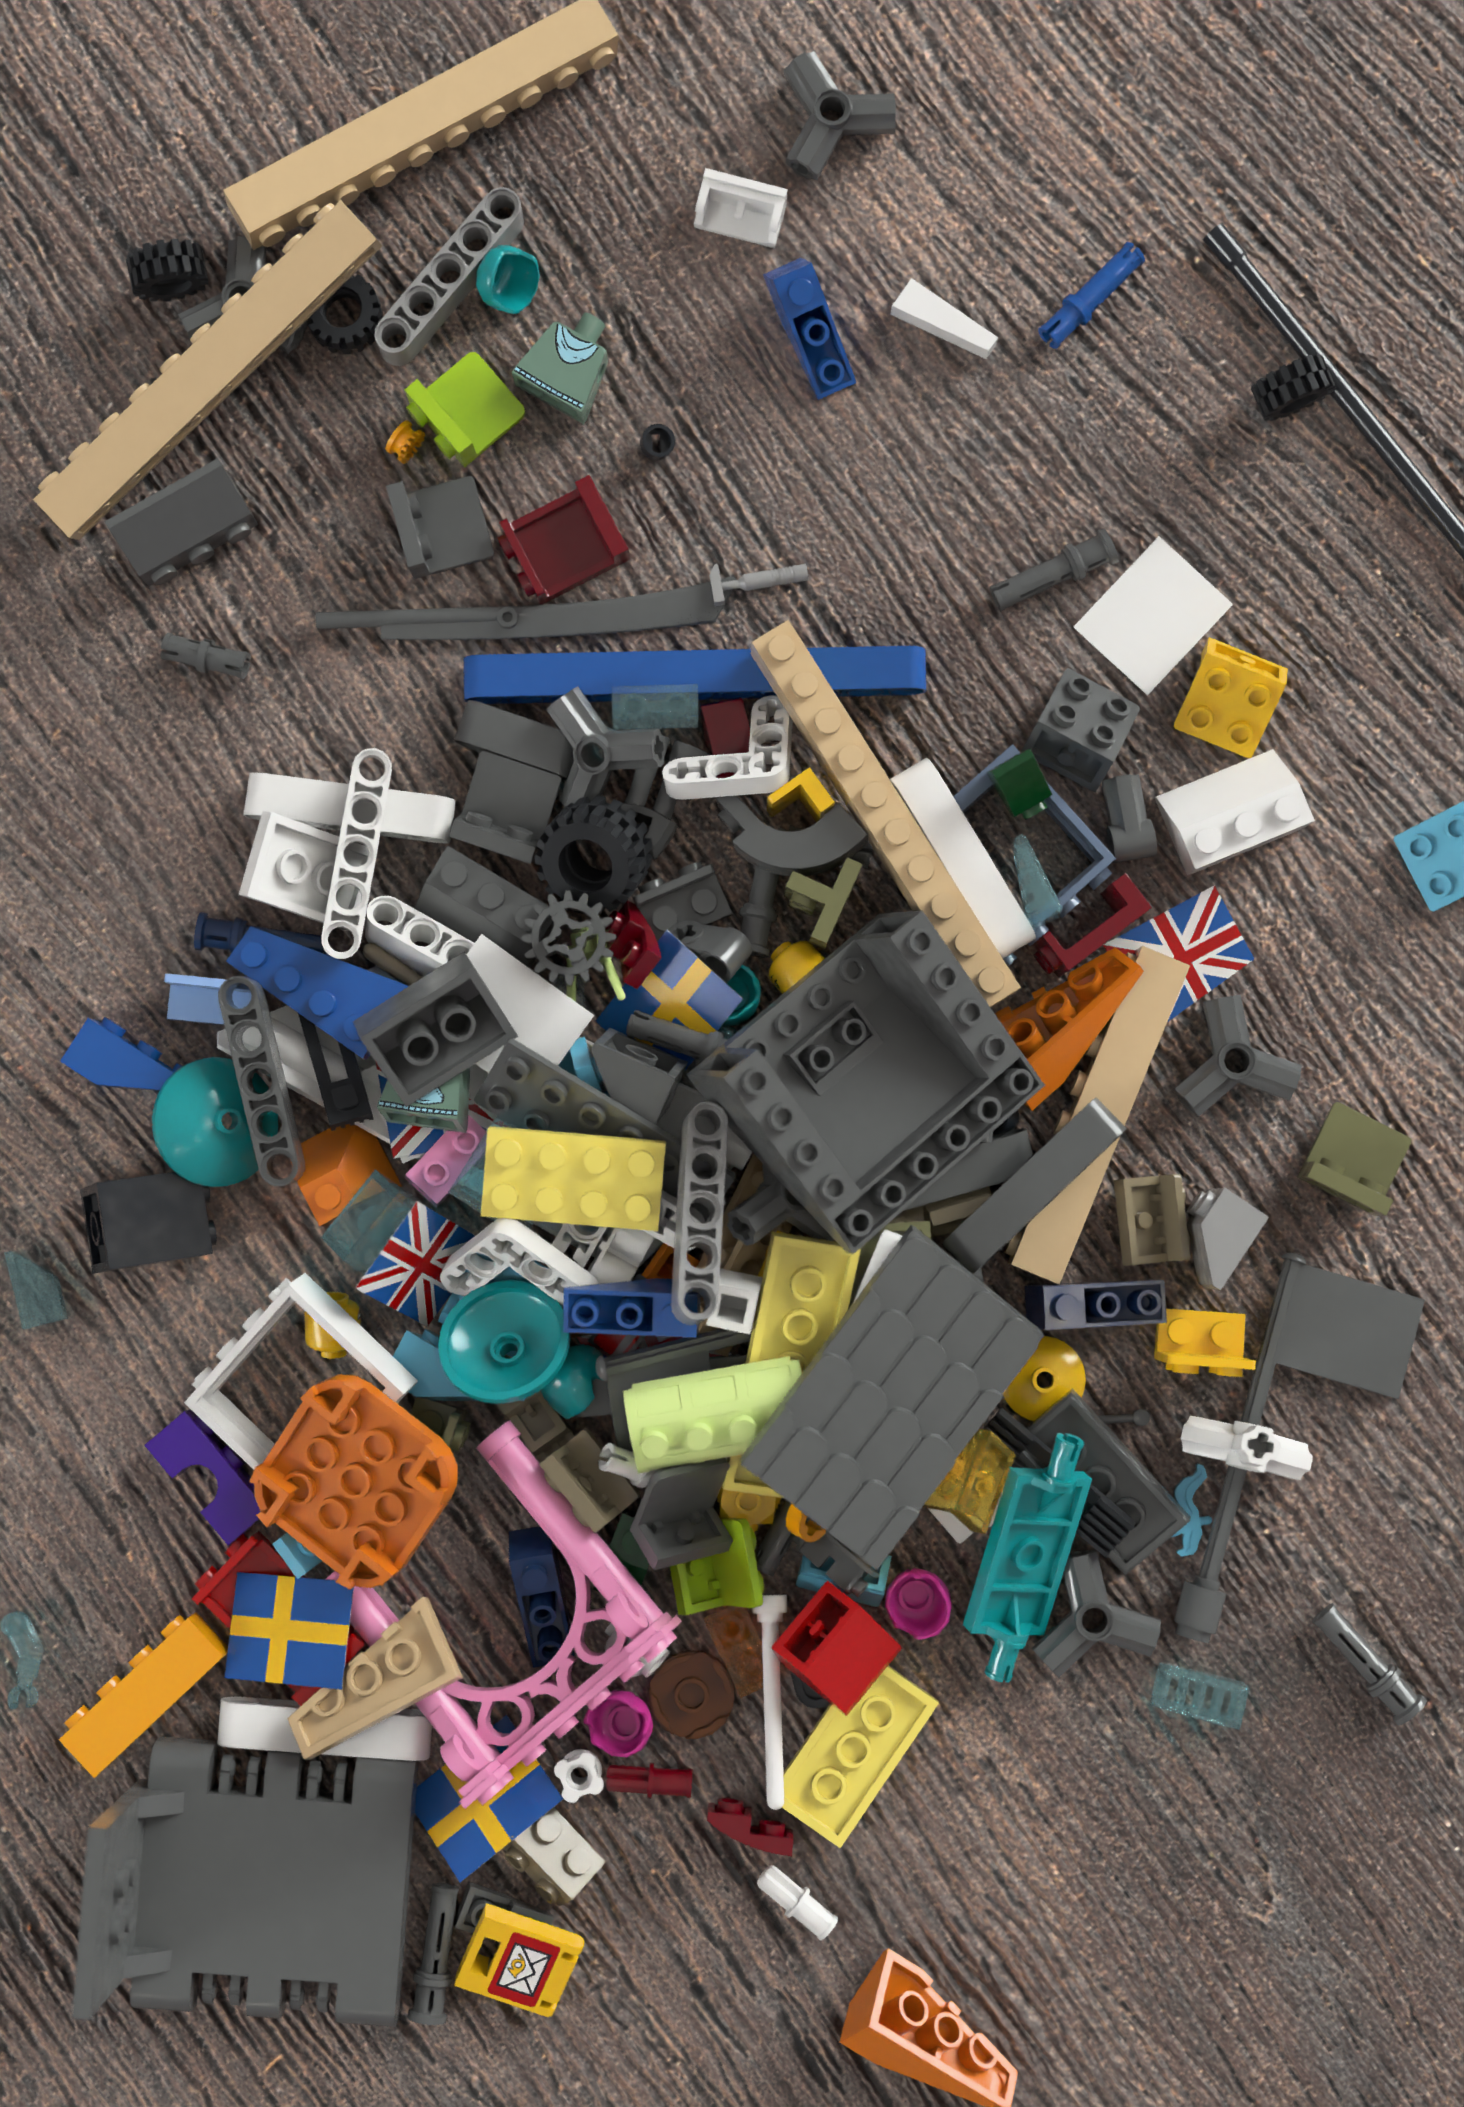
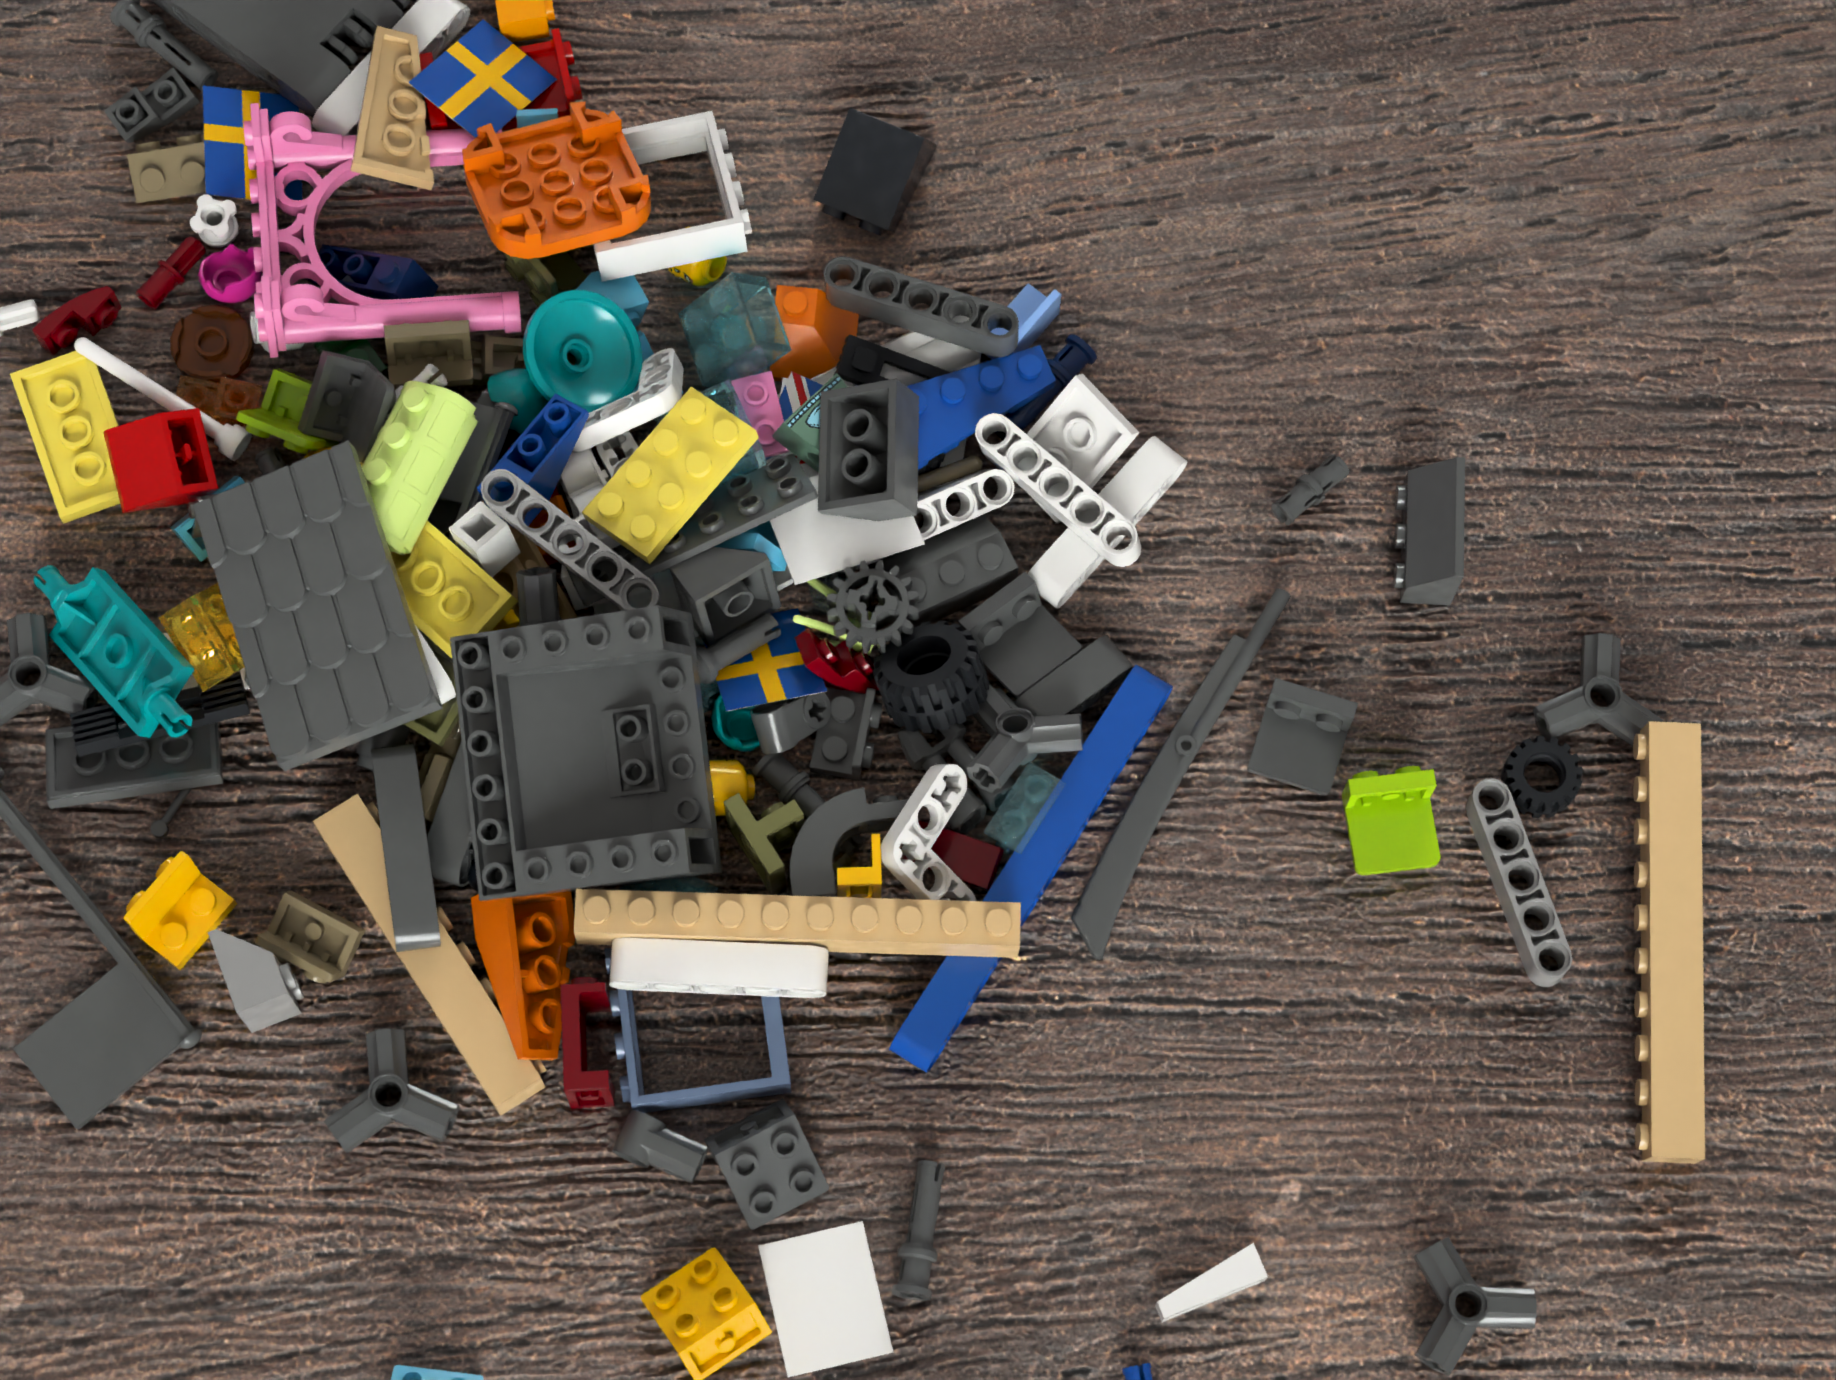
camera: 120 degrees right, 15 degrees down
clear light blue tile [4,1251,68,1330] -> none
tan brick [33,200,382,540] -> none
blue slope [60,1017,182,1091] -> none
black tyre [126,239,209,302] -> none
dark purple arch [144,1409,260,1545] -> none
teal dish [152,1057,278,1187] -> none
sticker [355,1201,475,1327] -> none
light orange bush [385,420,425,464] -> none
yellow container [454,1903,585,2017] -> none
teal hair [476,245,540,314] -> none
dark red panel [497,475,630,605] -> none
sand green torso [512,312,608,425] -> none
black hinge [640,424,676,461] -> none
white hinge [694,168,787,248] -> none
light grey piece [709,563,809,606] -> none
blue slope [763,258,857,400] -> none
dark pink hair [885,1568,952,1640] -> none
dark green slope [986,749,1053,820] -> none
yellow dish [1003,1336,1086,1421] -> none
clear light blue slope [1012,834,1063,930] -> none
dark blue slope [1024,1280,1167,1330] -> none
sticker [1103,885,1255,1023] -> none
white slope [1155,749,1315,876] -> none
medium azure piece [1165,1463,1213,1556] -> none
white piece [1181,1415,1313,1480] -> none
olive bracket [1297,1102,1412,1216] -> none

